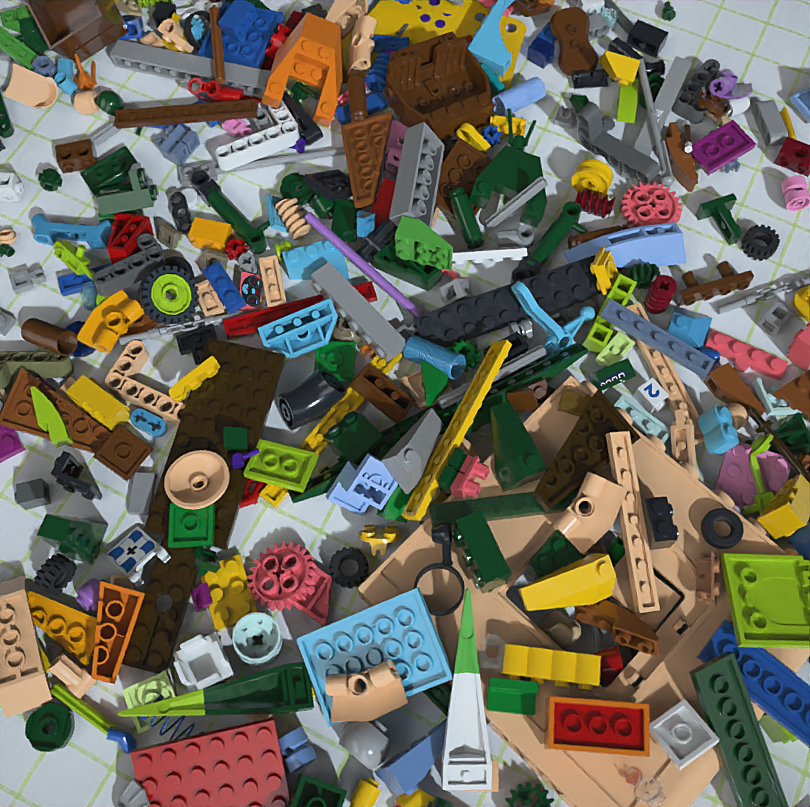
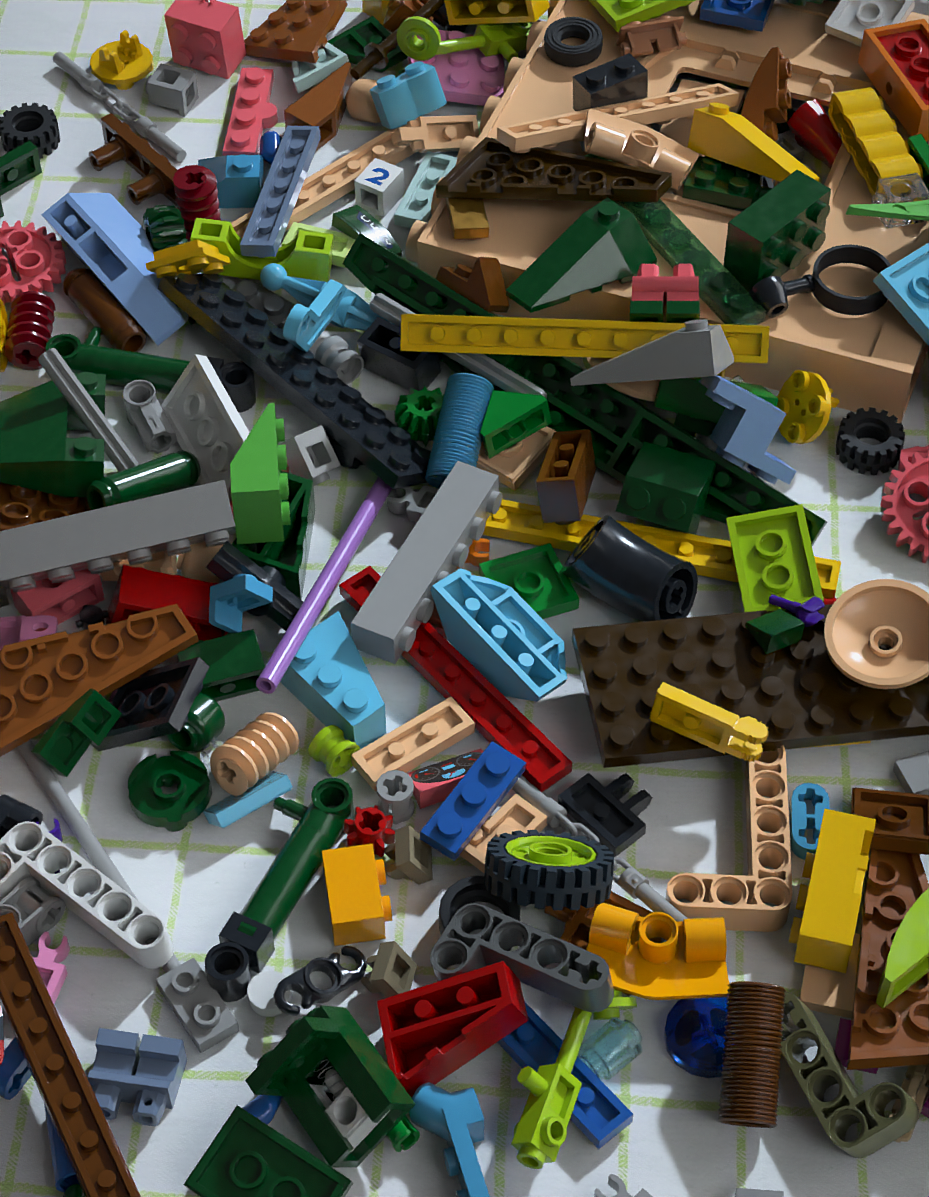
camera: 115 degrees left, 15 degrees down
none -> dark green slope [31,689,122,777]

